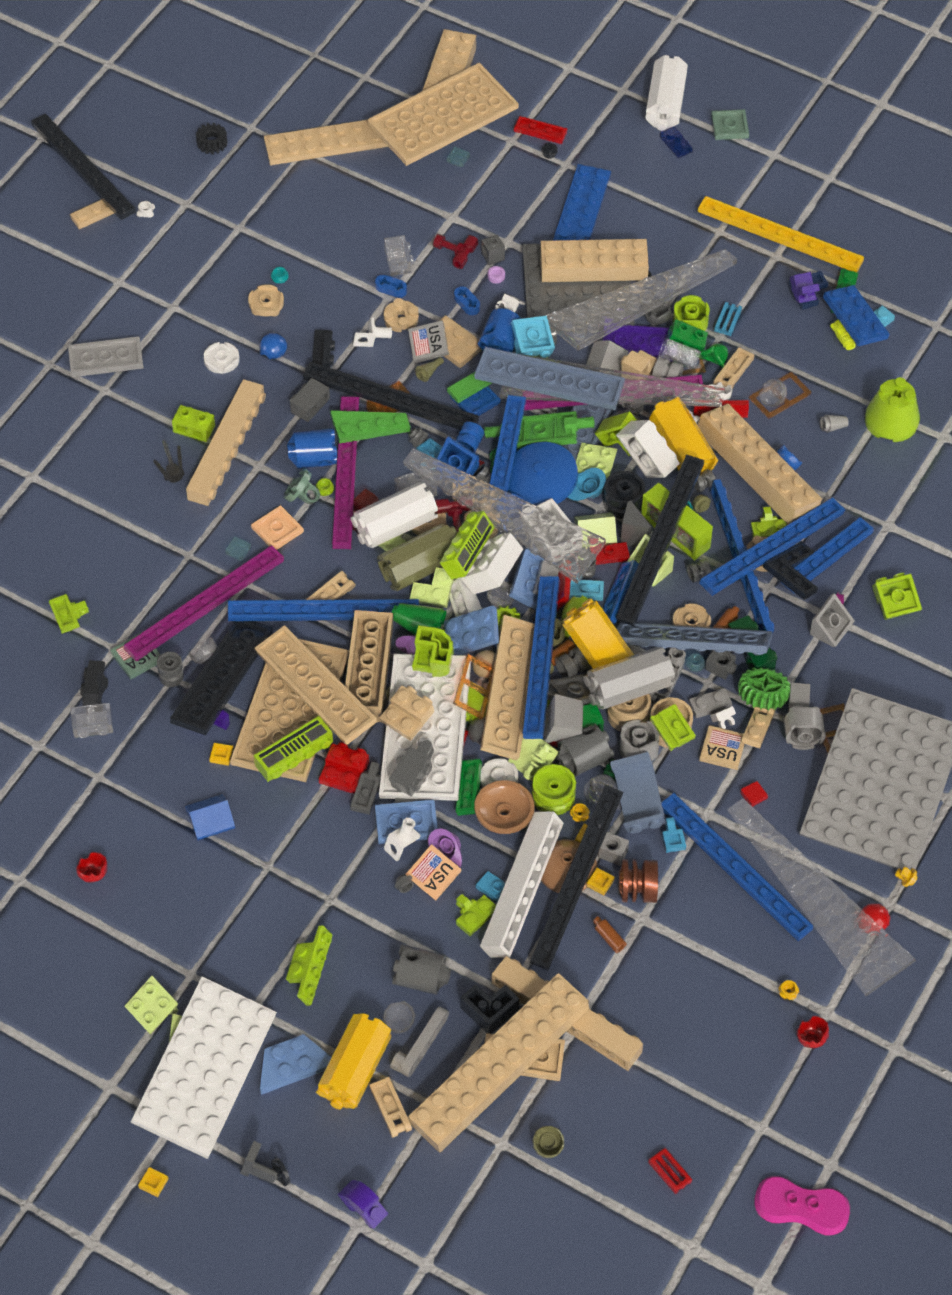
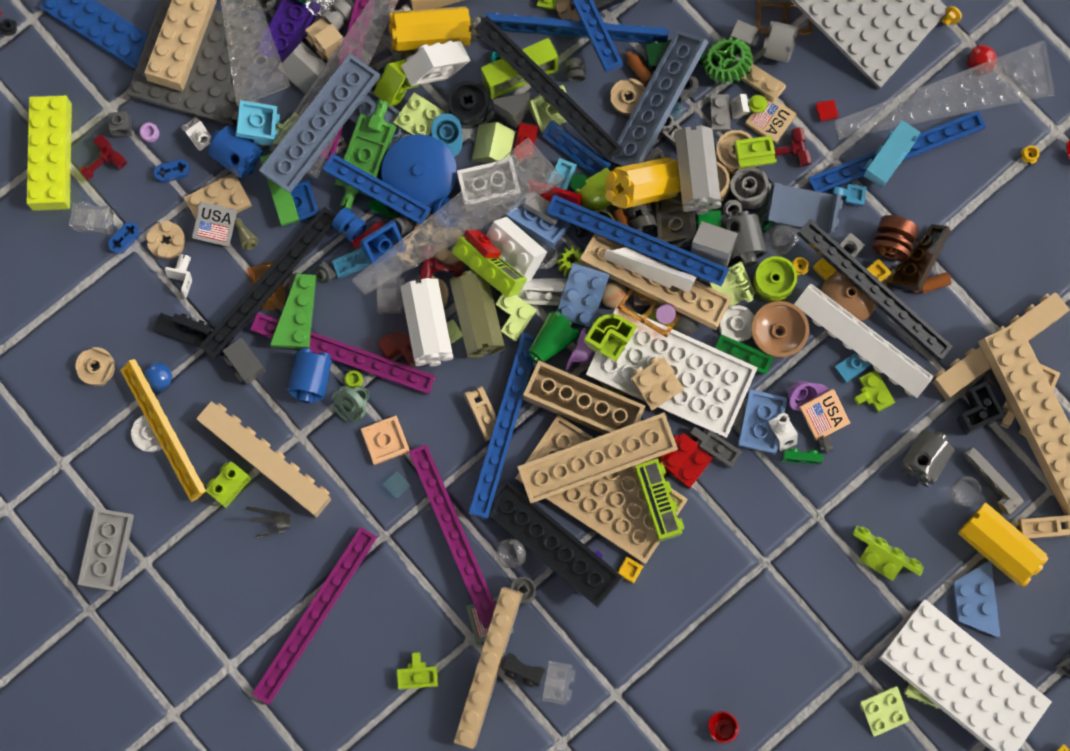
camera: 70 degrees left, 20 degrees up
slope [185,794,235,840] -> none
teal plate [271,267,289,284] -> none
dark grey hinge [389,740,434,797] -> none
none -> neon yellow brick [27,96,72,211]
none -> yellow plate [120,359,206,502]
none -> magenta plate [252,527,378,705]
none -> tan brick [454,587,523,749]
none -> red plate [464,230,501,258]
none -> white wedge [603,247,697,293]
none -> lavender tile [656,304,676,324]
none -> light grey cone [723,199,742,218]
none -> lime plate [749,95,767,113]
none -> dark red bar [774,127,812,167]
none -> green plate [782,448,823,465]
none -> medium azure wedge [864,120,921,188]
none -> dark brown wing [885,224,951,291]

